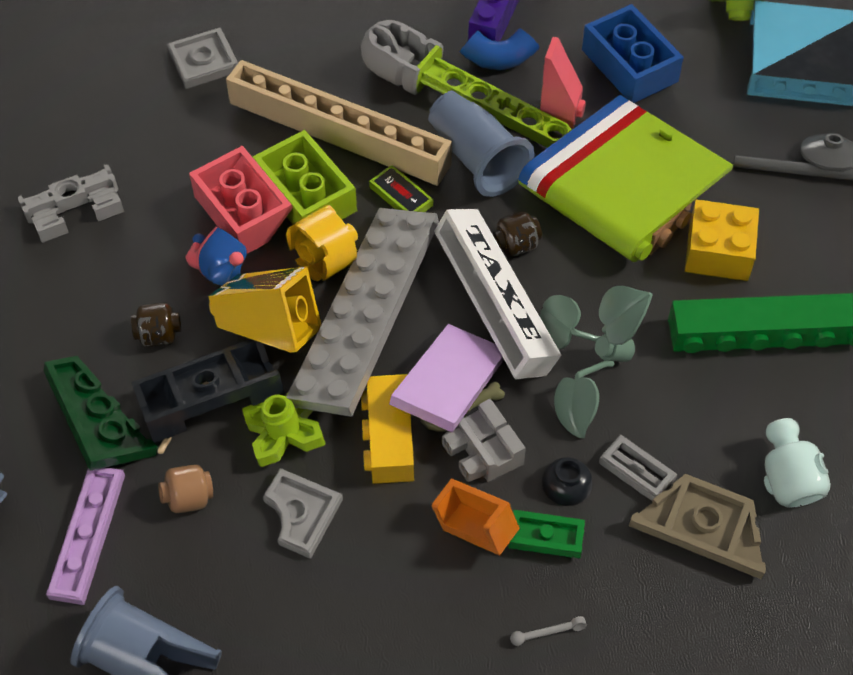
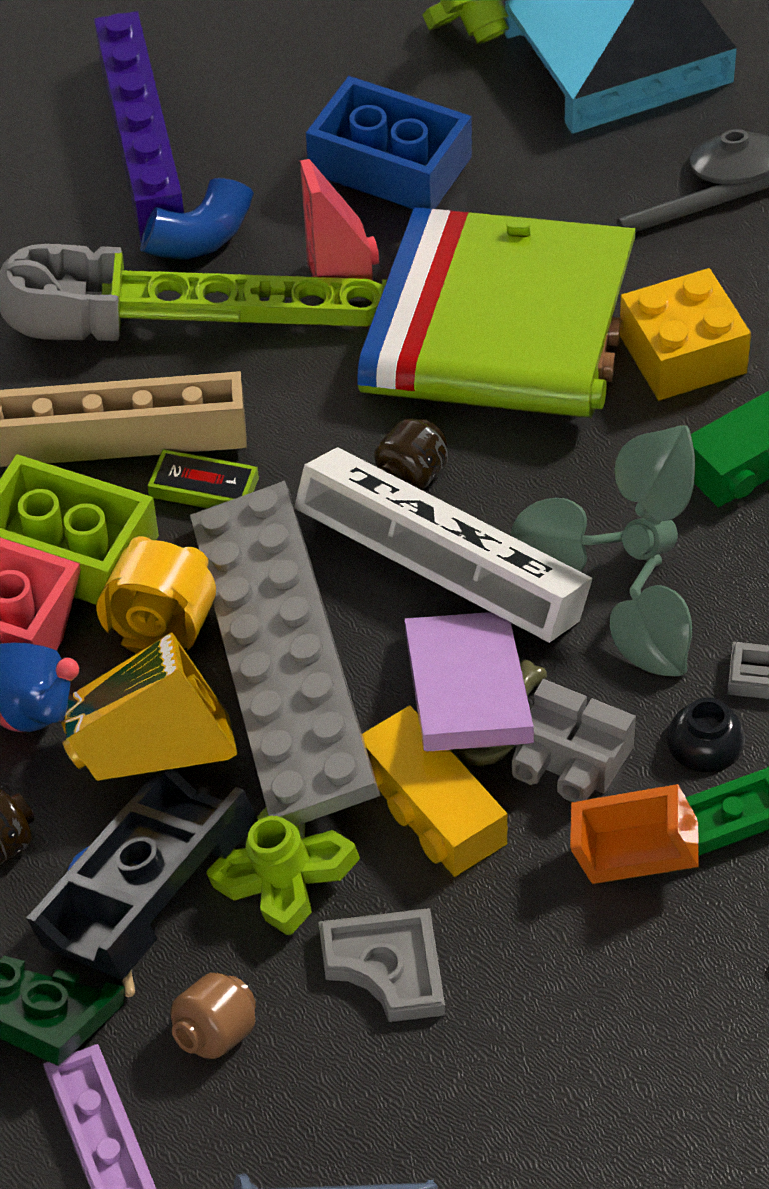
camera: 30 degrees left, 5 degrees down
sand blue piece [428,90,535,197] -> none

